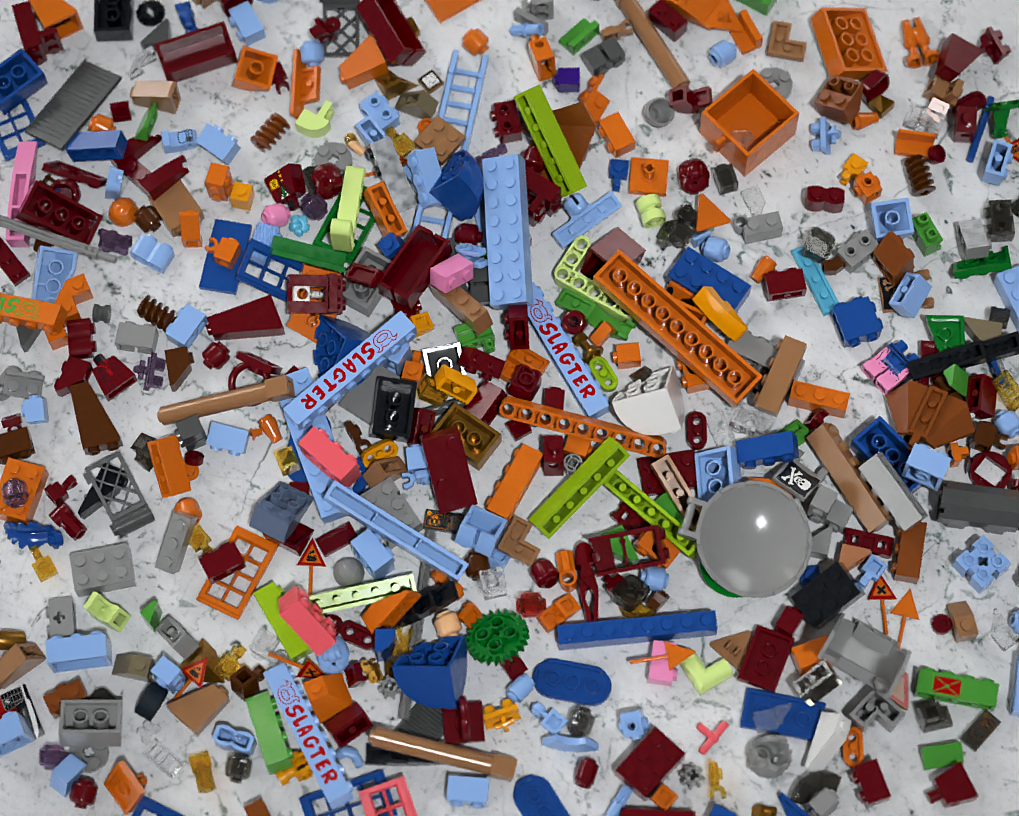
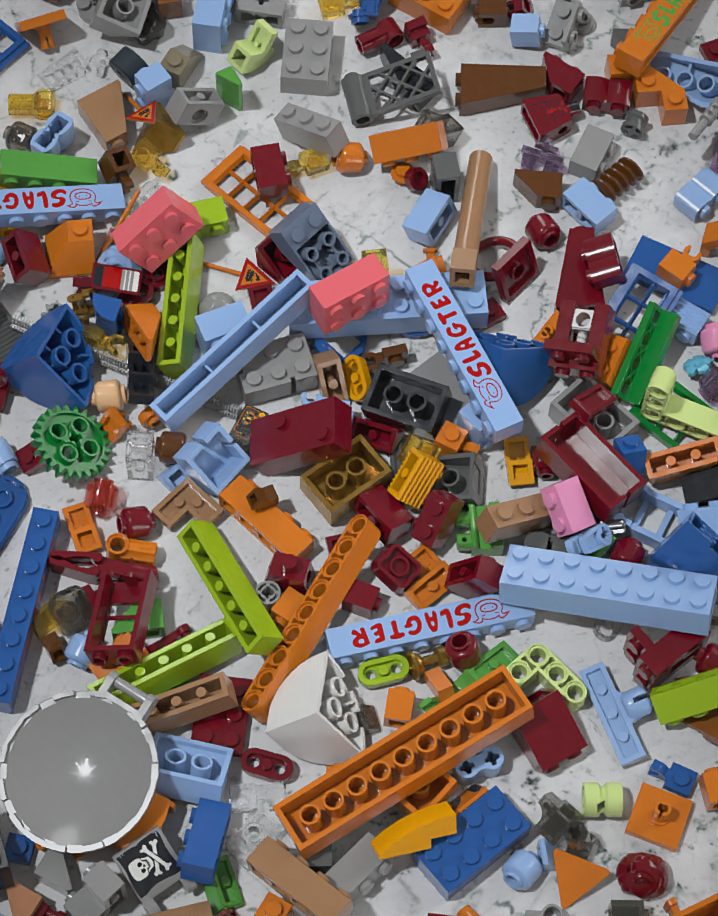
camera: 100 degrees right, 5 degrees down
none -> slope [90,262,142,296]
none -> reddish brown piece [246,484,279,510]
none -> dark red brick [580,232,625,290]

